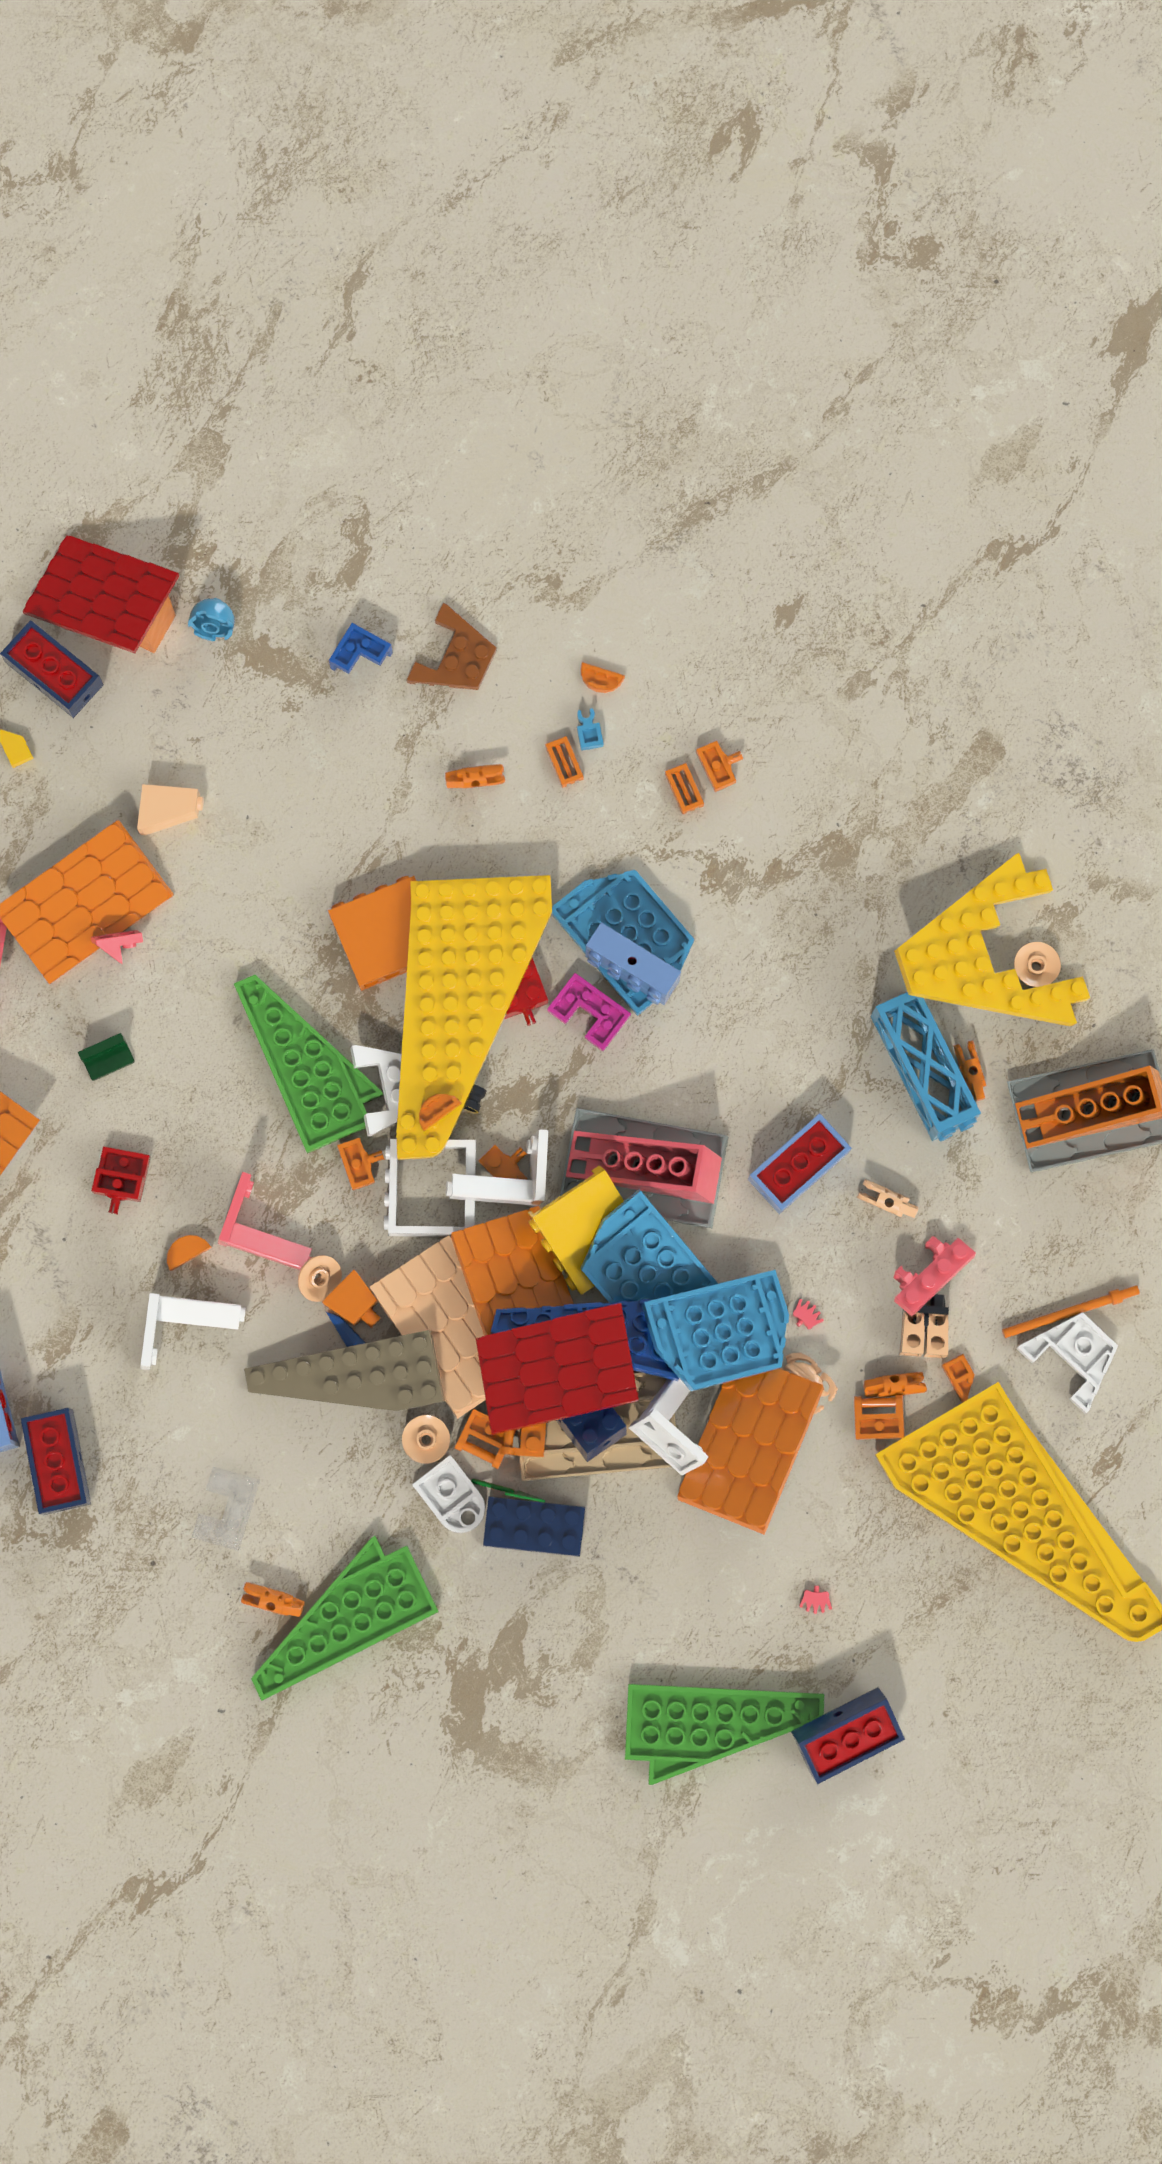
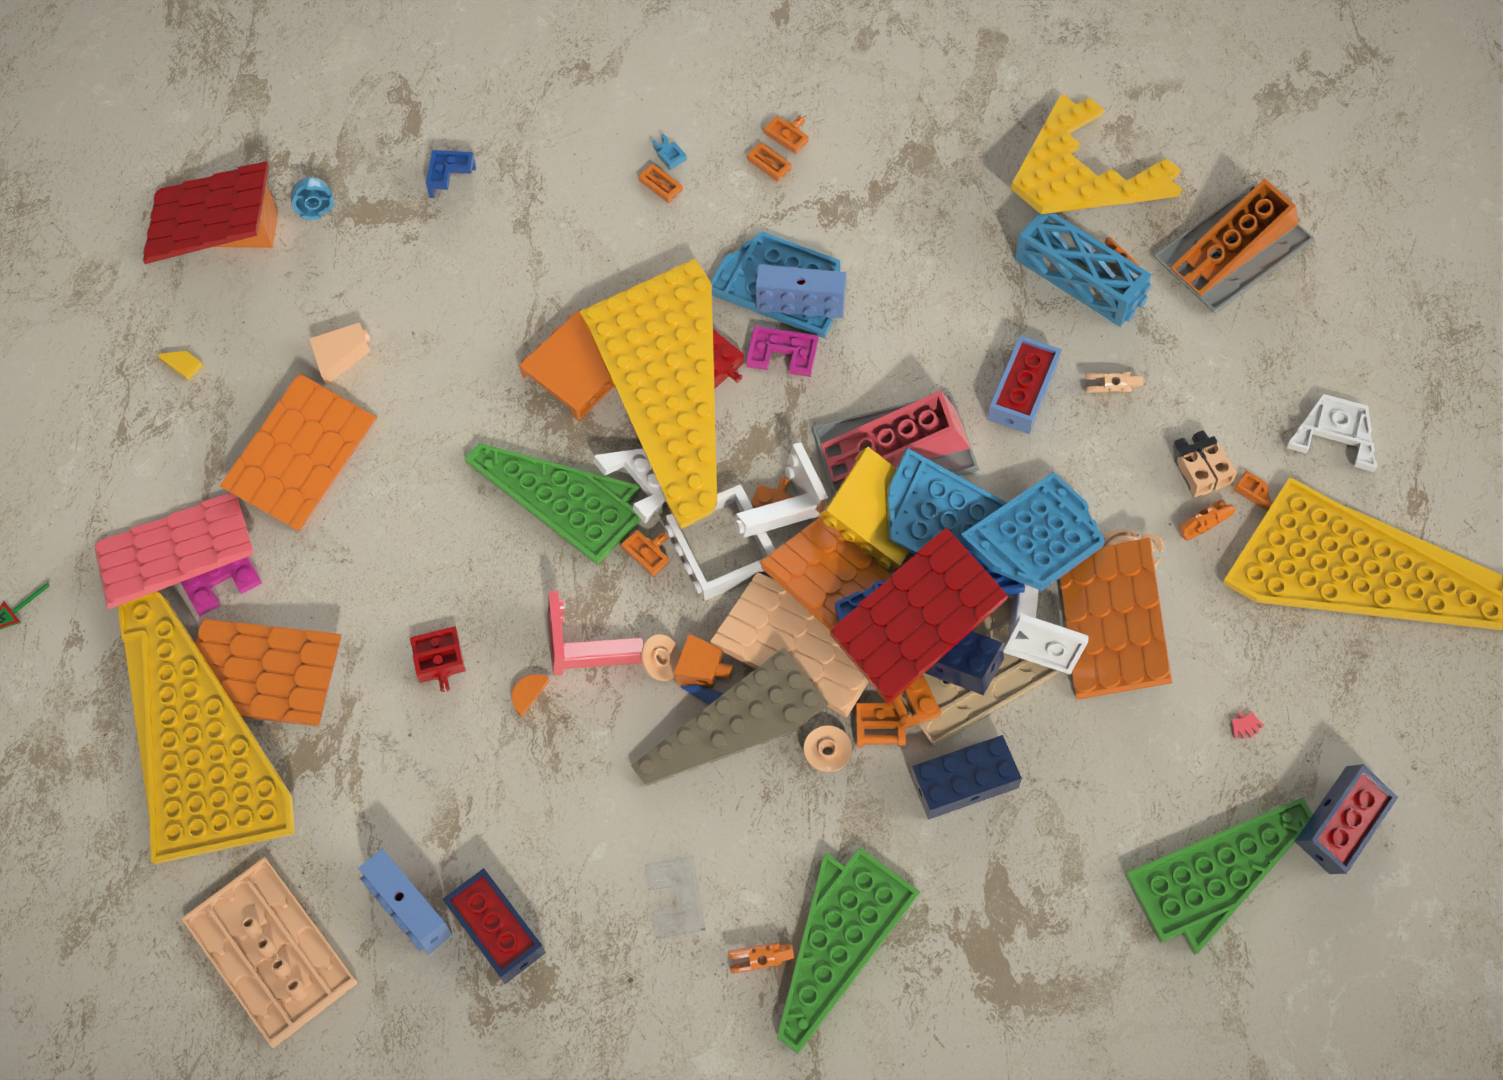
camera: 20 degrees left, 15 degrees down
brick [0,620,104,718] -> none
dark green panel [78,1033,135,1081] -> none
coral slope [91,930,143,964] -> none
white piece [141,1293,246,1370] -> none
dark orange wing [407,603,497,690] -> none
white tile [412,1455,485,1533] -> none
orange tile [419,1094,462,1132] -> none
orange hinge [445,764,505,789] -> none
black wheel [463,1084,487,1113] -> none
green piece [471,1479,545,1503] -> none
orange tile [581,662,625,693] -> none
coral piece [792,1299,824,1330] -> none
orange plate [854,1395,905,1440] -> none
coral hinge [893,1236,976,1316] -> none
orange bar [1002,1285,1140,1338] -> none
light nougat dish [1014,942,1061,987] -> none

